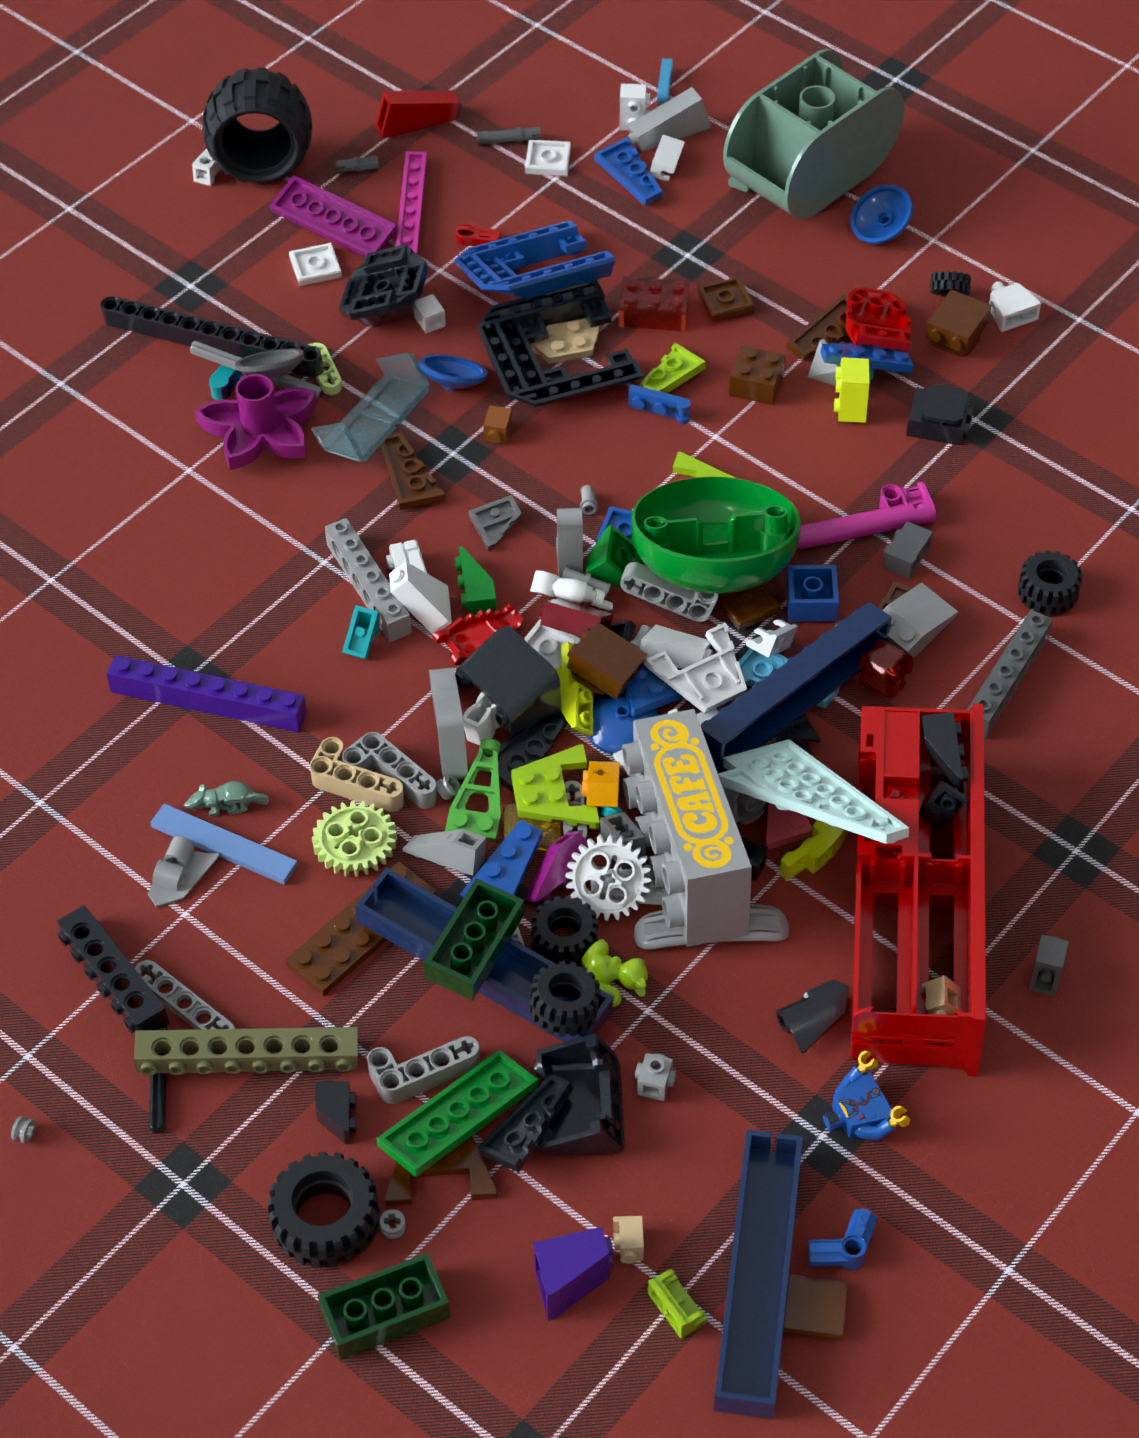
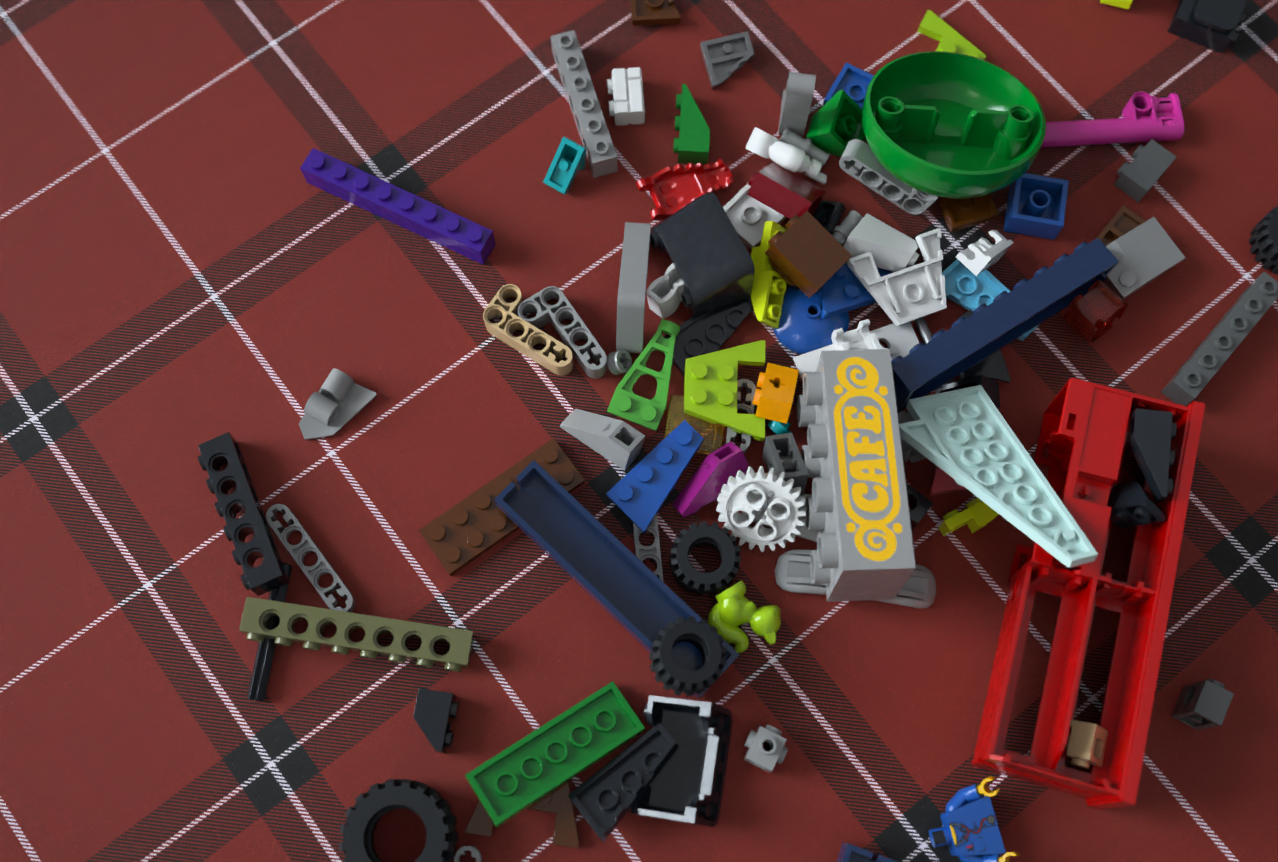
camera: 10 degrees right, 20 degrees up
light grey bush [11,1116,36,1144] -> none
medium blue tile [150,804,298,885] -> none
sand green animal [184,781,269,817] -> none
yellowish green gear [312,800,397,877] -> none
light grey beam [367,1036,480,1104] -> none
white slope [389,562,452,634] -> none
dark green brick [424,878,524,1001] -> none
light grey pin [580,485,598,515] -> none
black panel [776,979,849,1054] -> none

